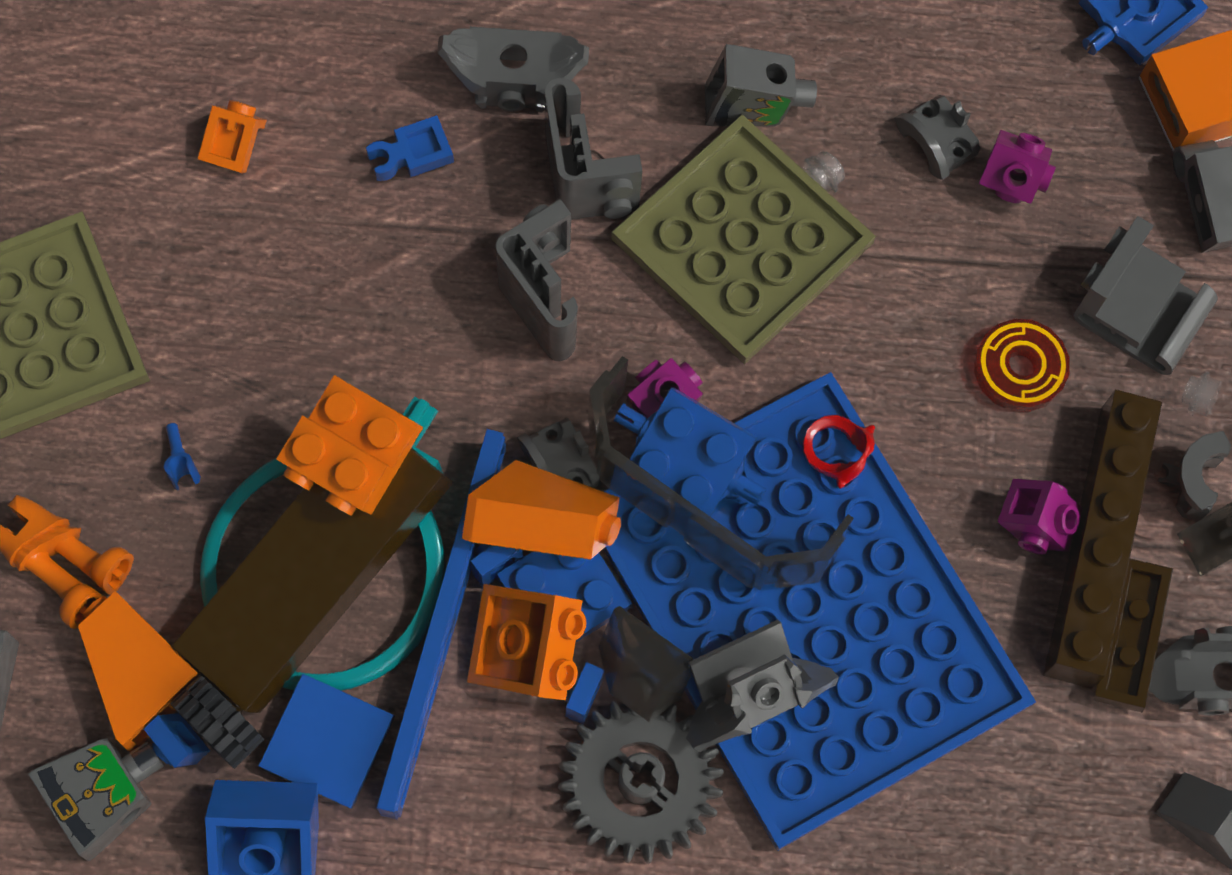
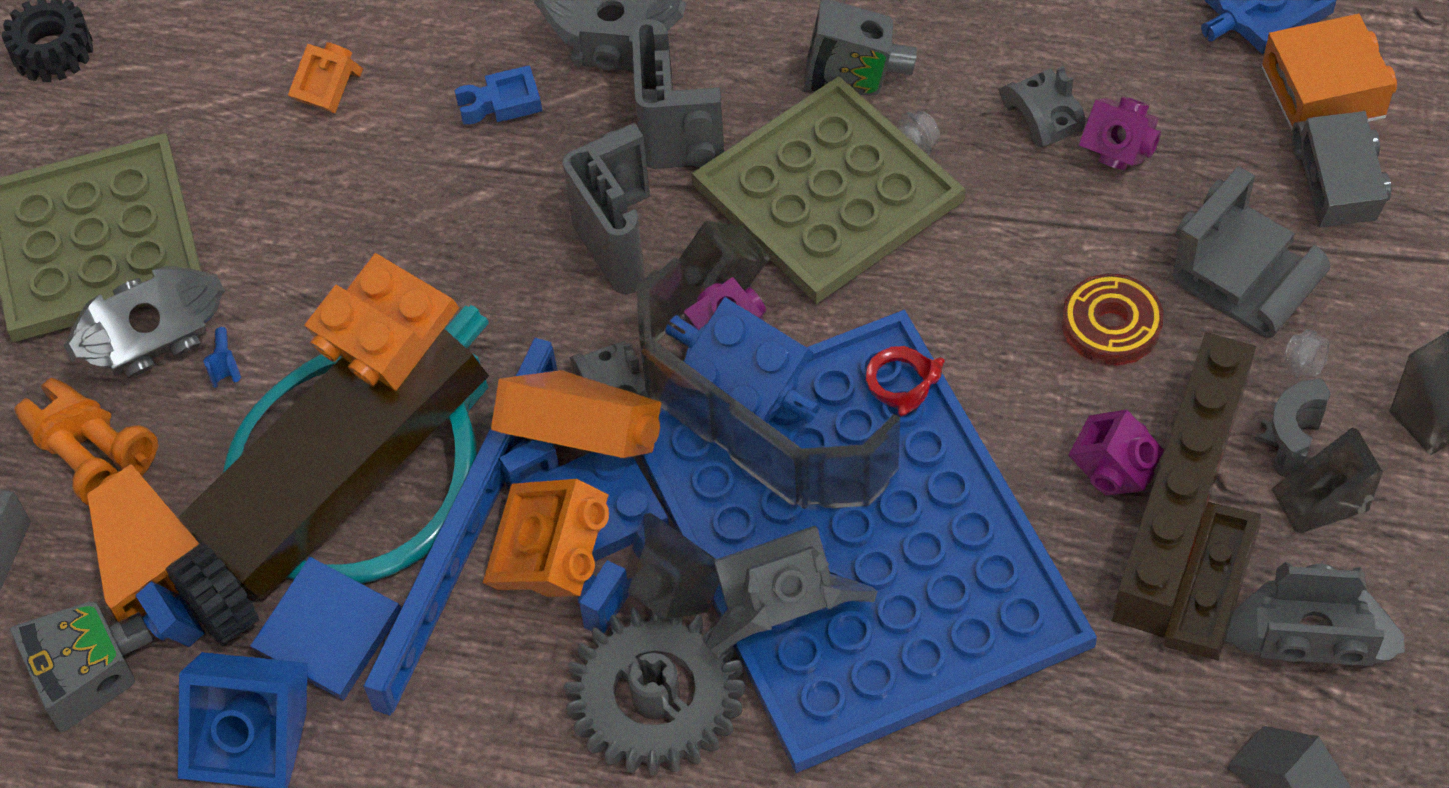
camera: 15 degrees right, 15 degrees down
none -> dark grey piece [64,266,225,378]
none -> clear smoke slope [653,221,770,321]

